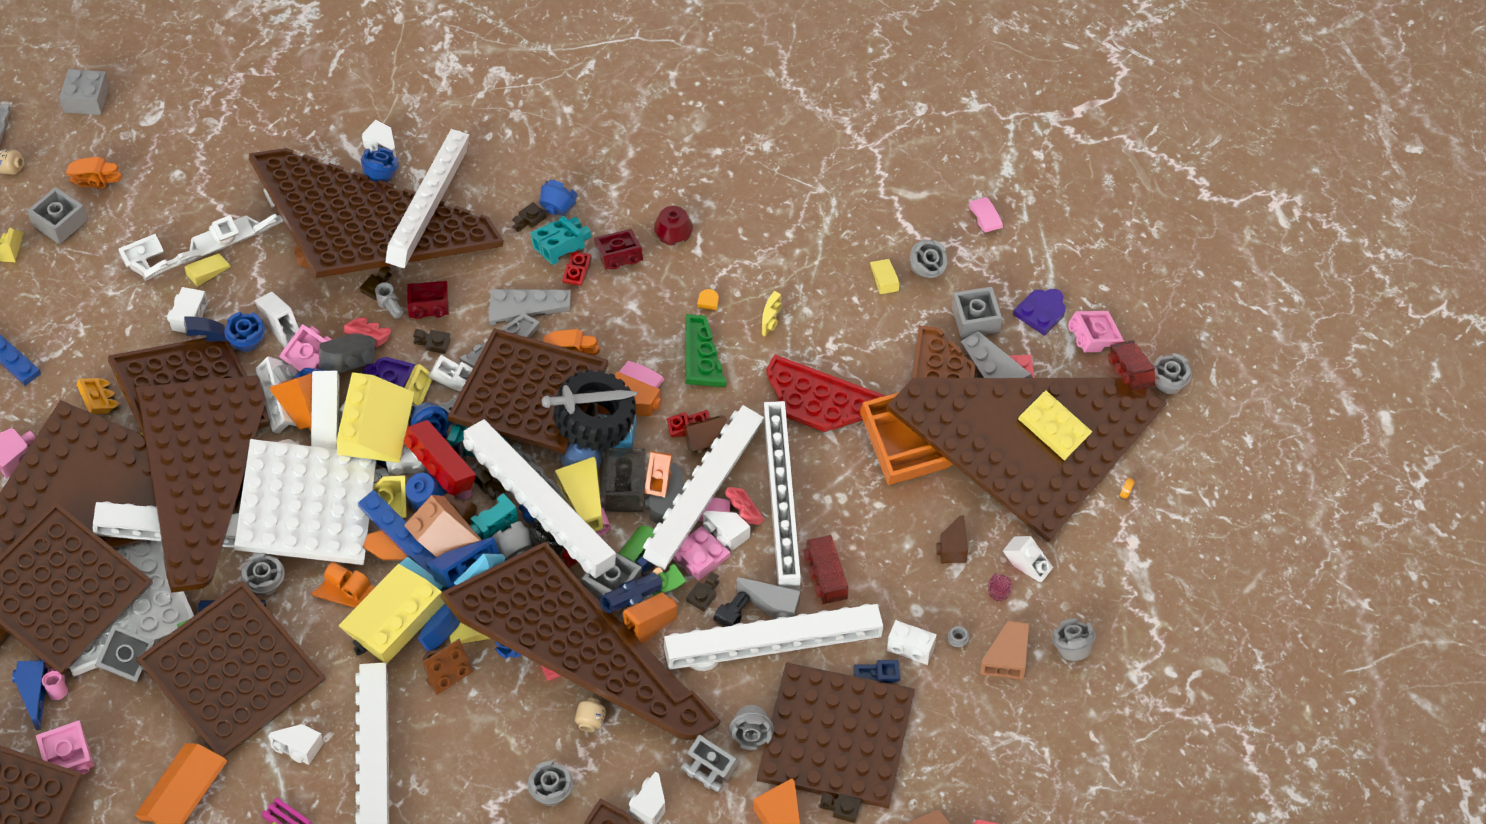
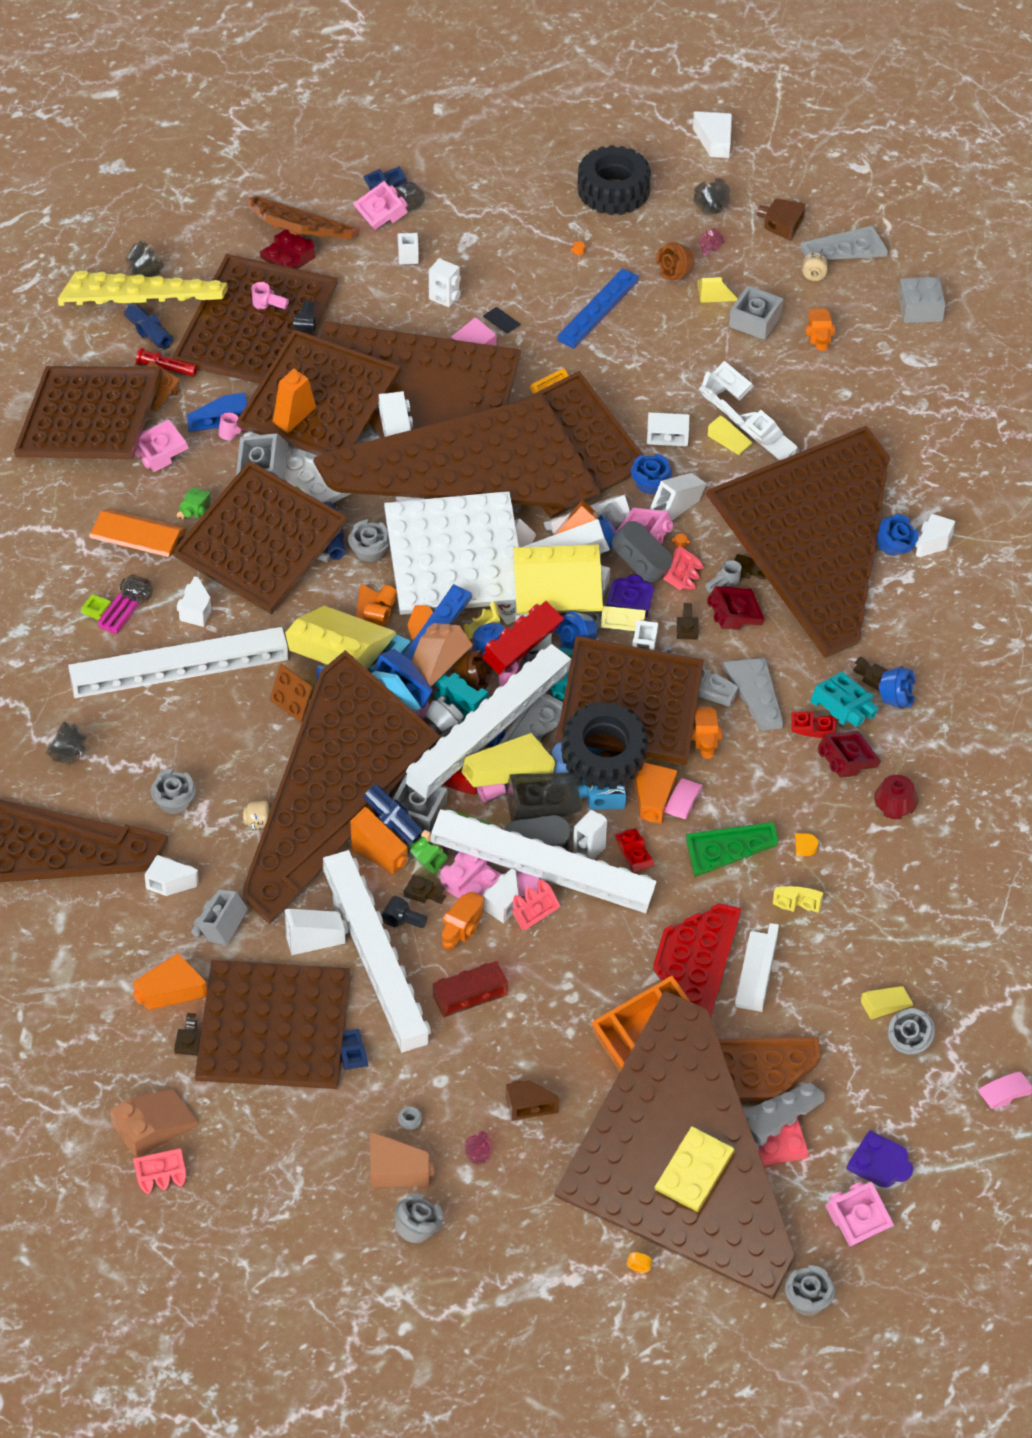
camera: 80 degrees right, 5 degrees down
dark blue slope [184,316,227,341] -> none
white brick [386,129,469,268] -> none
light grey sword [542,385,637,414] -> none
slope [645,451,672,497] -> none
reddish brown slope [682,415,727,453] -> none
light grey cone [729,705,774,750] -> none
light grey slope [736,577,800,619] -> none
white brick [764,401,801,591] -> none
white brick [887,620,937,665] -> none
light grey brick [952,287,1002,339] -> none
white slope [1003,536,1053,582] -> none
clear red brick [1108,340,1155,391] -> none
none -> clear smoke head [120,574,153,605]
none -> bright green piece [177,487,211,520]
none -> orange slope [273,368,316,434]
none -> white slope [285,909,348,955]
none -> orange hinge [441,891,484,950]
none -> white brick [573,810,607,860]
none -> orange piece [672,533,690,548]
none -> white panel [735,923,779,1012]

